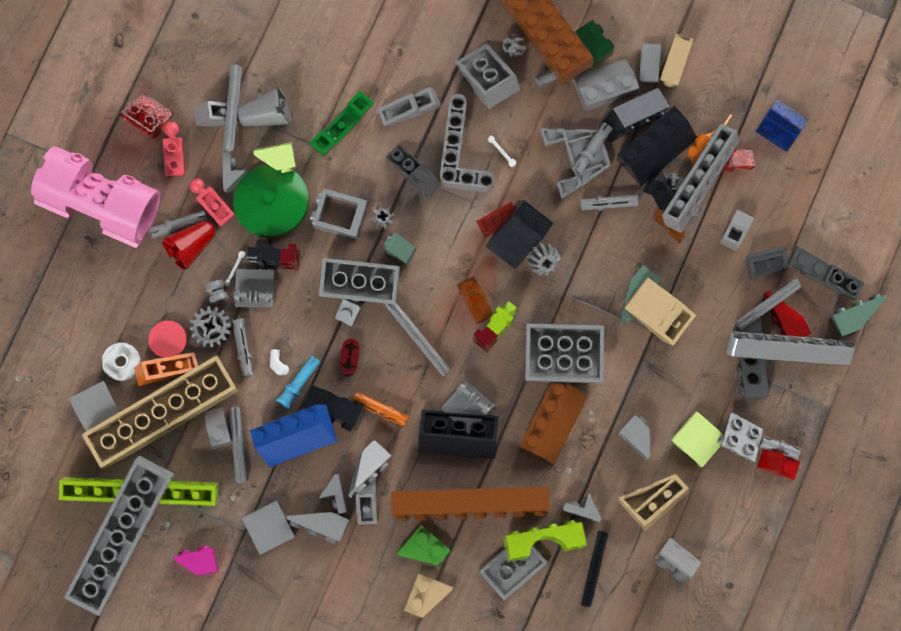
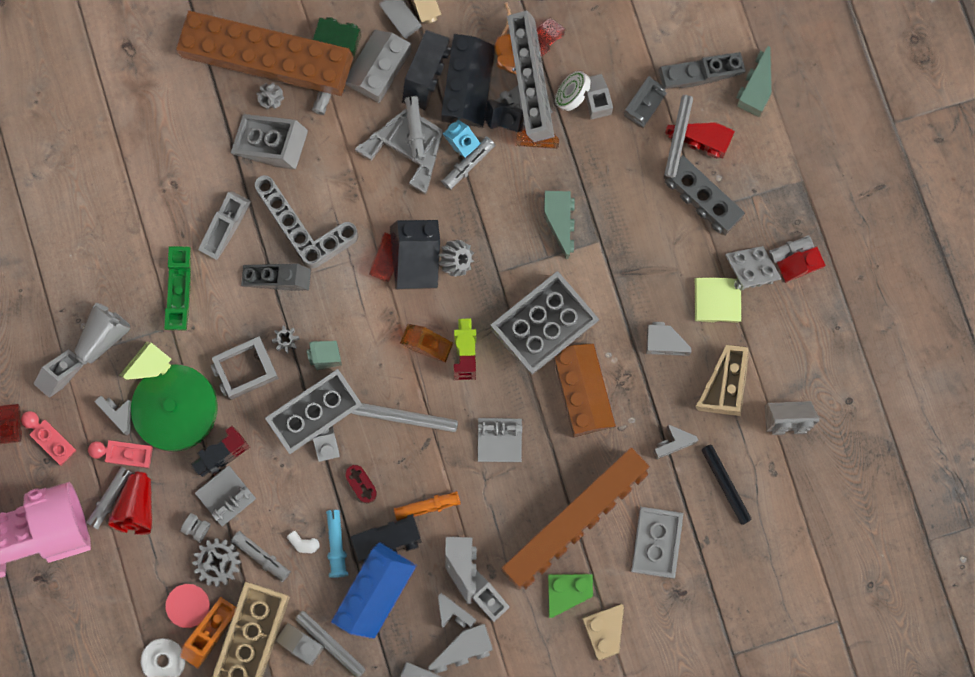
camera: 45 degrees left, 0 degrees up
light grey axle [223,65,242,151] -> none
white hinge [224,251,246,287] -> none
black slope [418,409,499,459] -> none
white hinge [488,136,516,167] -> none
lime arch [503,520,587,562] -> none
tan slope [624,277,696,346] -> none
light grey beam [725,332,856,365] -> none
none -> medium azure brick [443,120,481,157]
none -> white tile [555,71,591,111]

